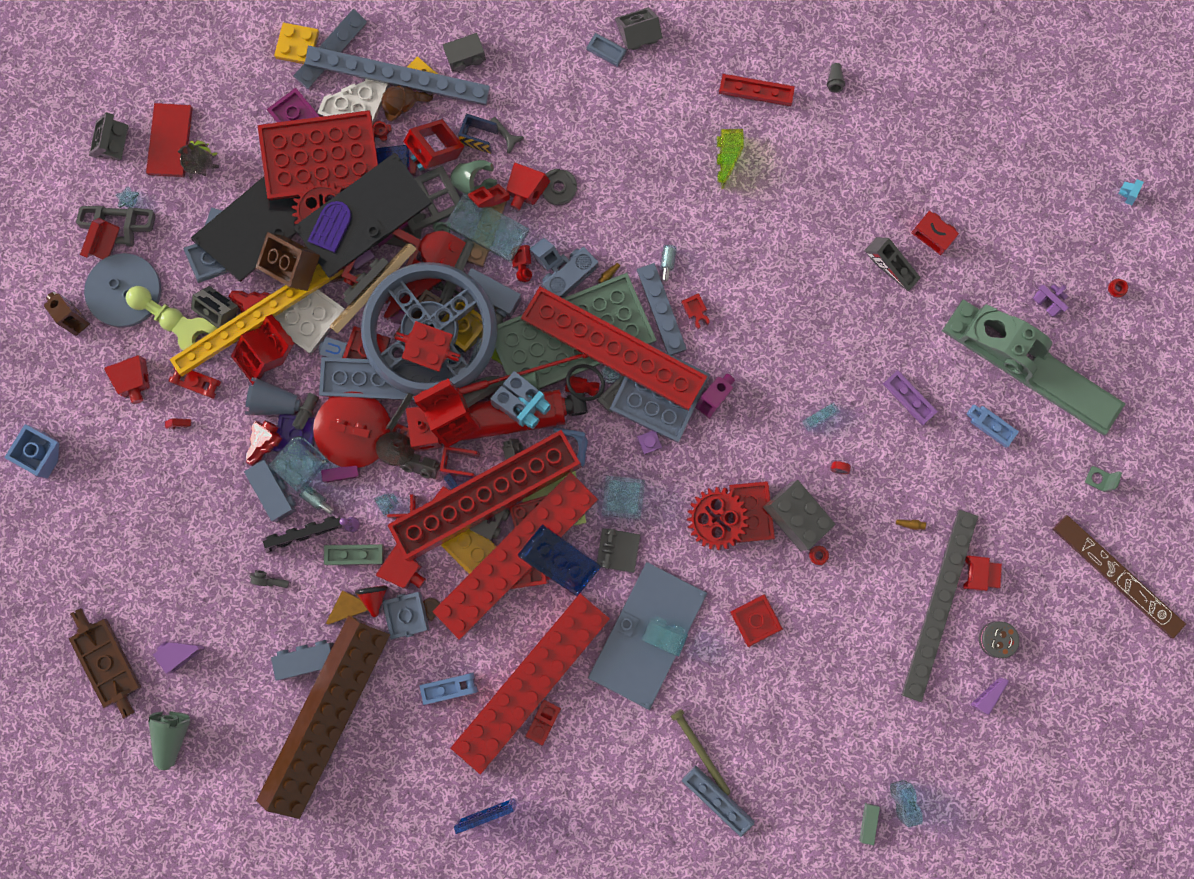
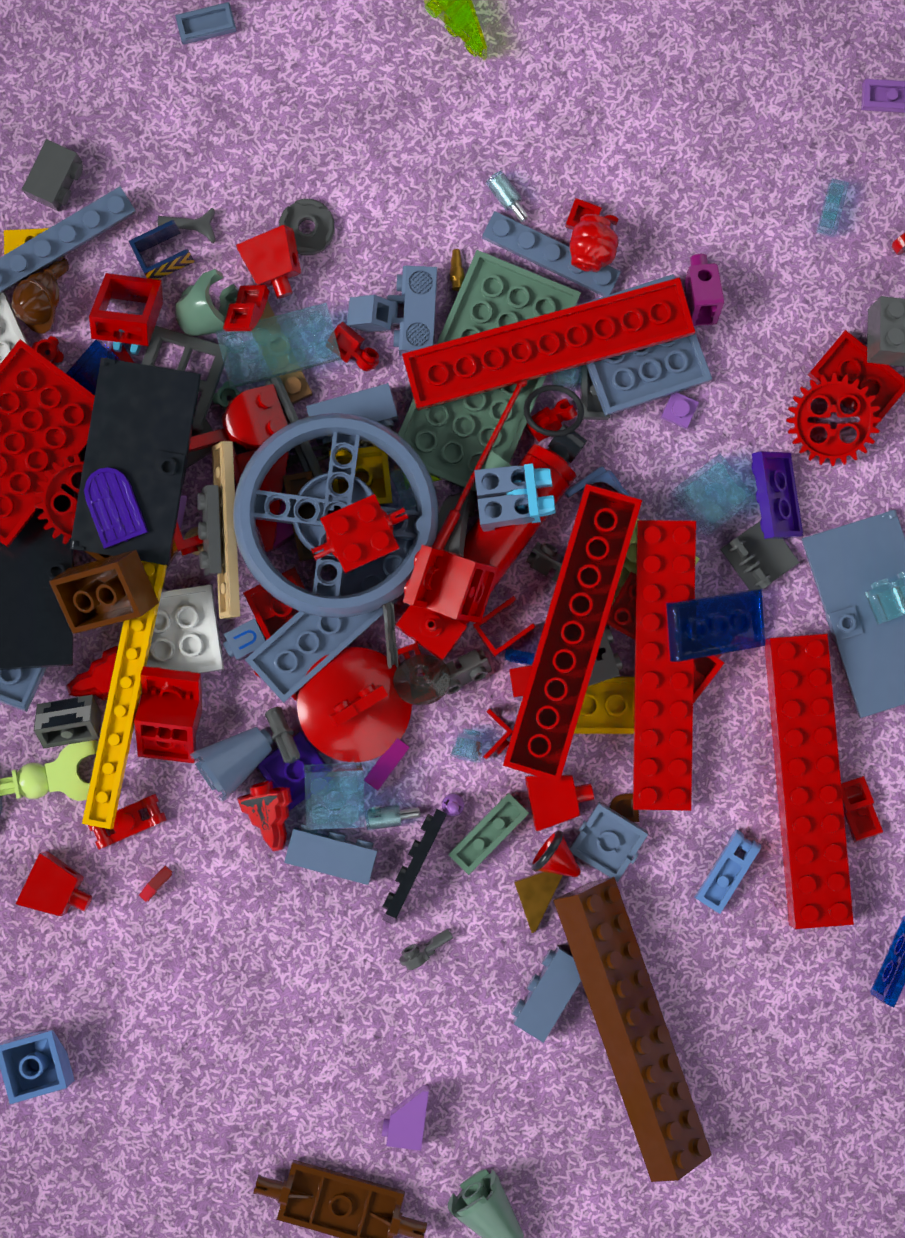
camera: 45 degrees left, 5 degrees up
none -> red hair [570,214,619,272]
none -> dark purple plate [752,451,804,539]

